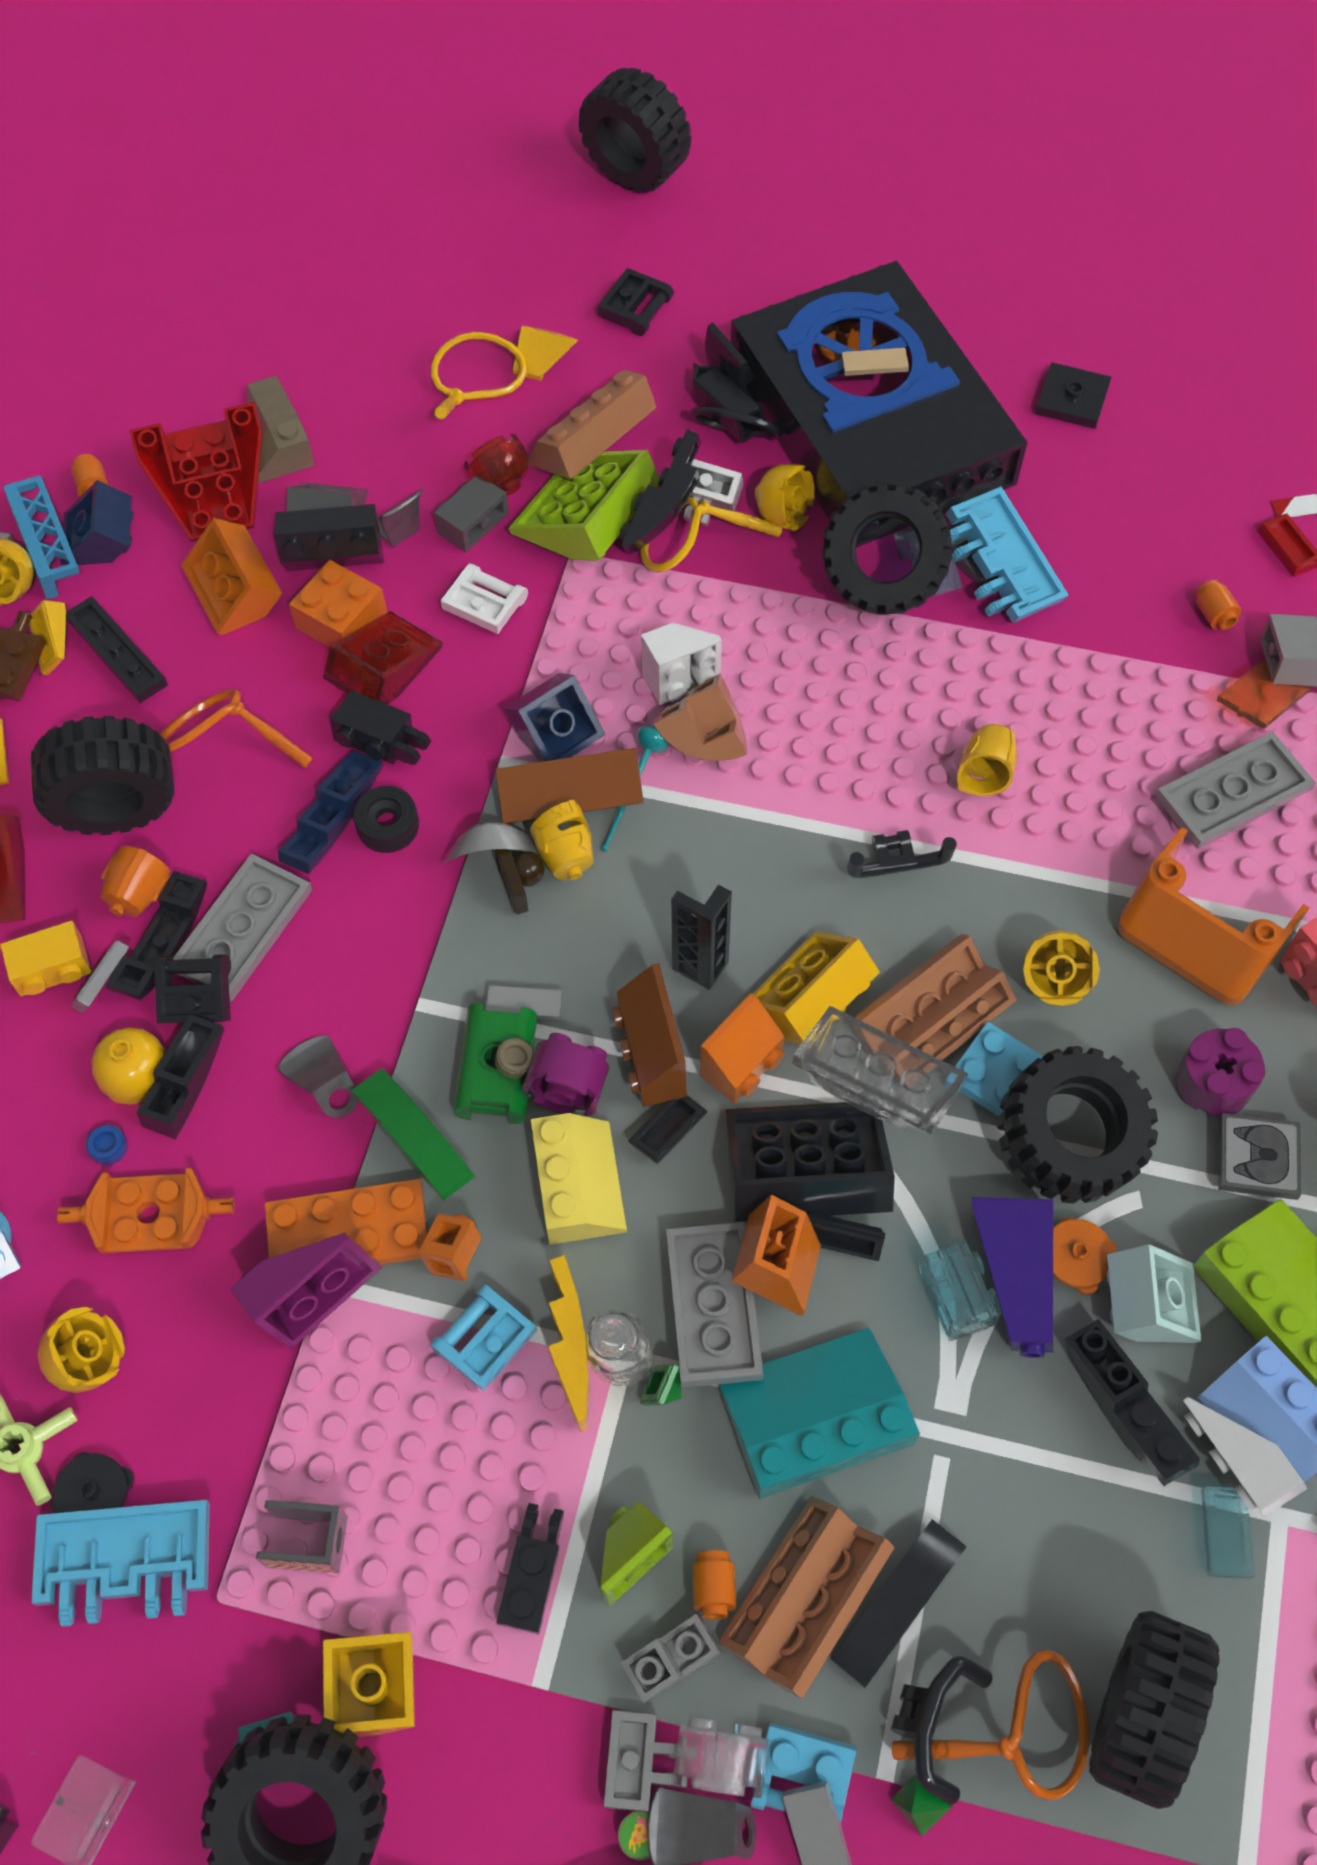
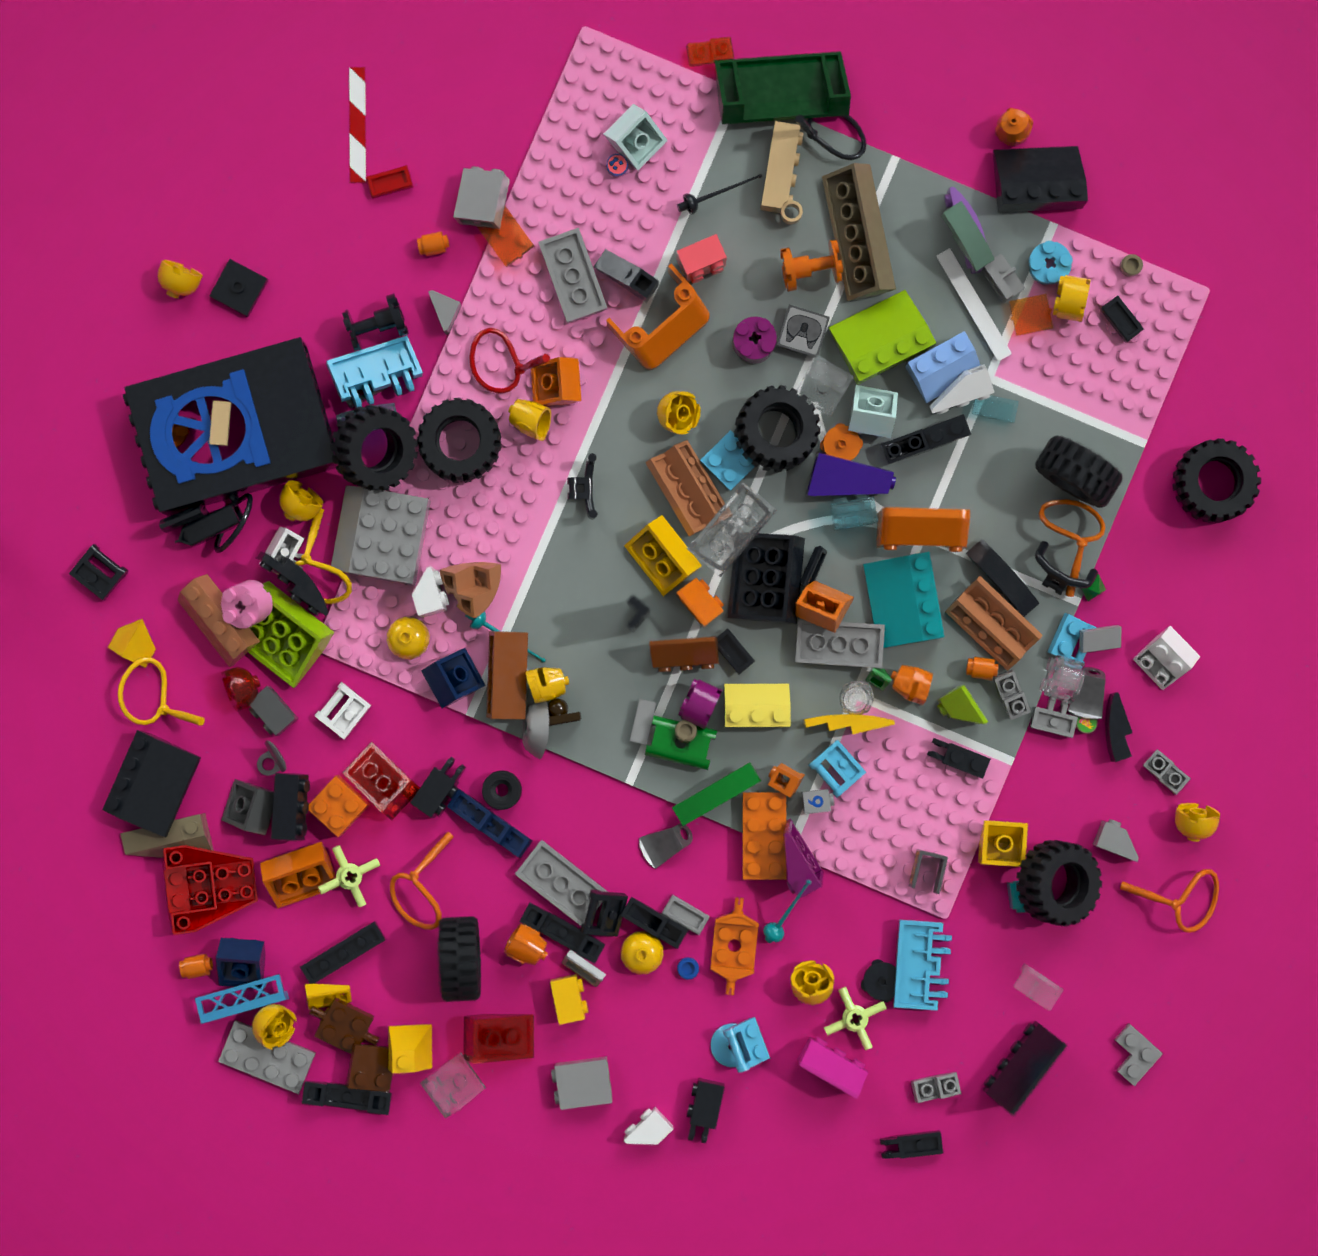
camera: 80 degrees left, 25 degrees up
none -> black slope [102,730,201,837]
none -> yellow cylinder [158,260,202,298]
none -> bright pink brick [221,580,273,628]
none -> yellowish green bar [318,845,380,907]
none -> light grey slope [331,486,431,585]
none -> black piece [342,293,409,351]
none -> yellow cylinder [386,617,430,660]
none -> black tyre [417,398,502,483]
none -> light grey slope [428,290,462,335]
none -> red piece [469,328,550,393]
none -> orange slope [531,357,582,406]
none -> slope [594,249,659,303]
none -> light grey tile [662,894,710,935]
none -> teal sword [763,880,811,943]
none -> clear slope [797,355,854,417]
none -> light grey brick [801,789,834,814]
none -> orange windscreen [876,507,970,552]
none -> orange helmet [891,665,933,706]

